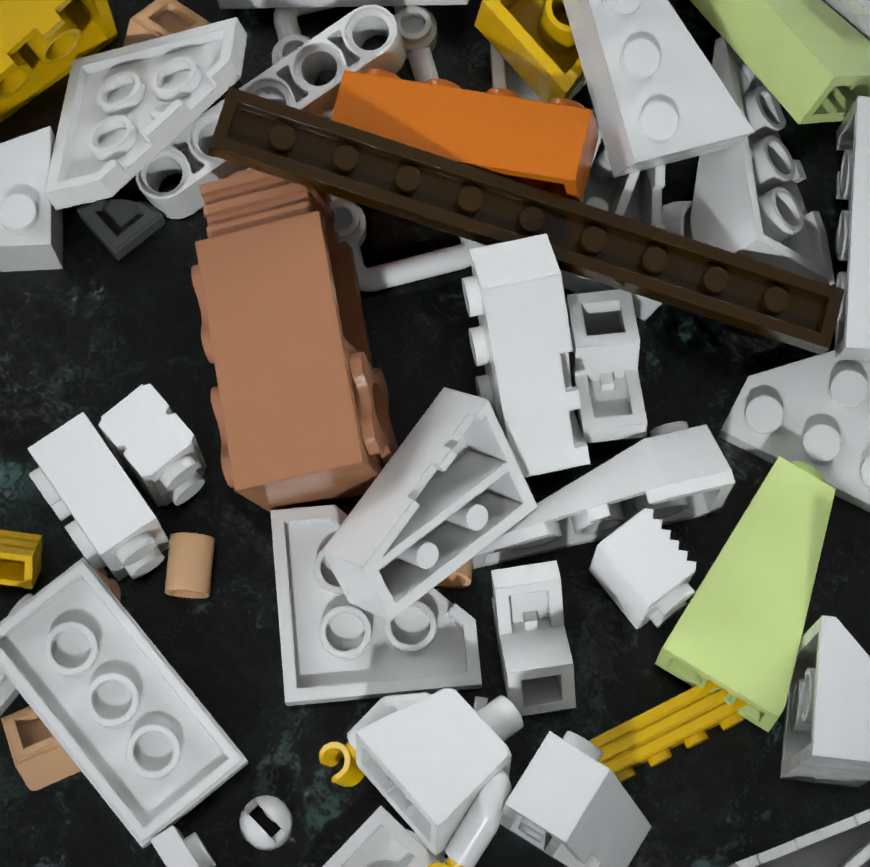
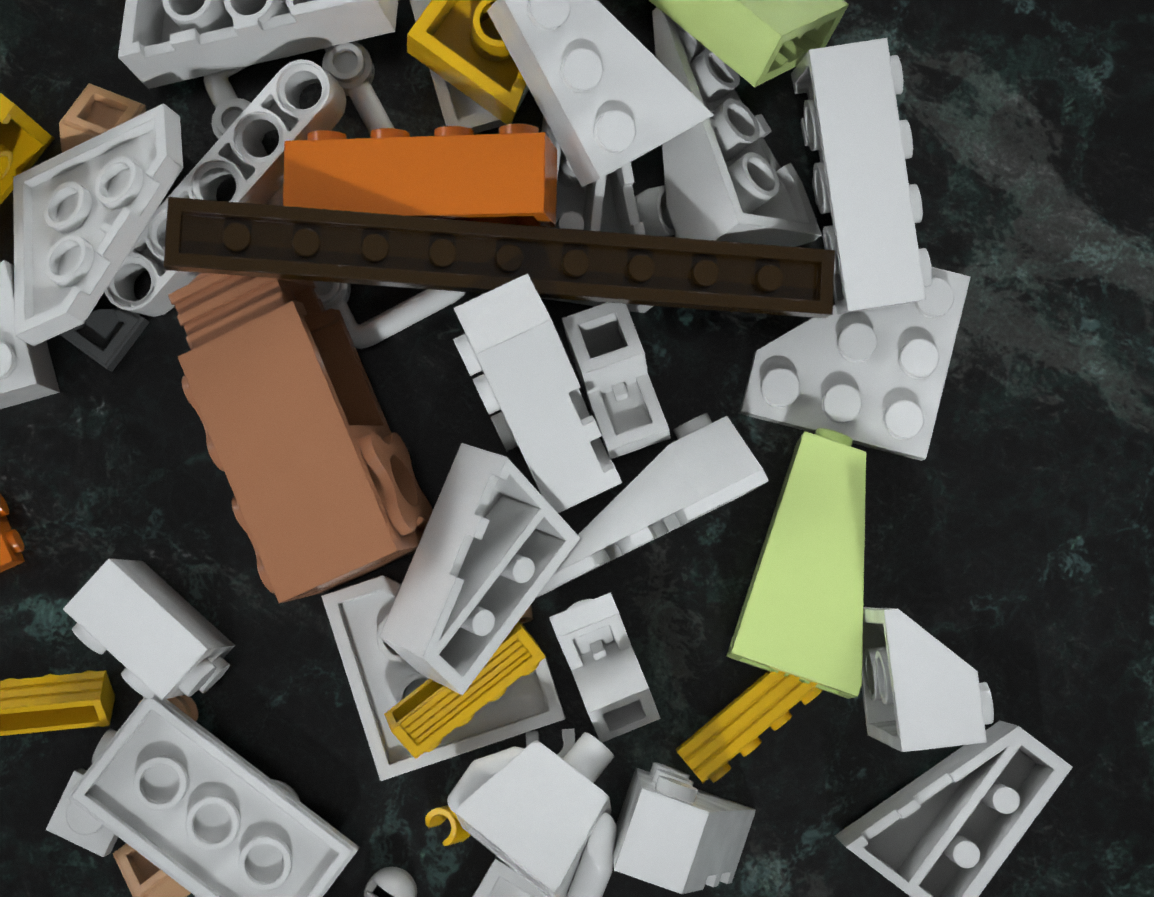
camera: 10 degrees left, 10 degrees up
white brick [99,384,207,507] -> none
light nougat hinge [164,532,215,599] -> none
white brick [589,508,696,630] -> none
none -> yellow piece [384,621,546,759]

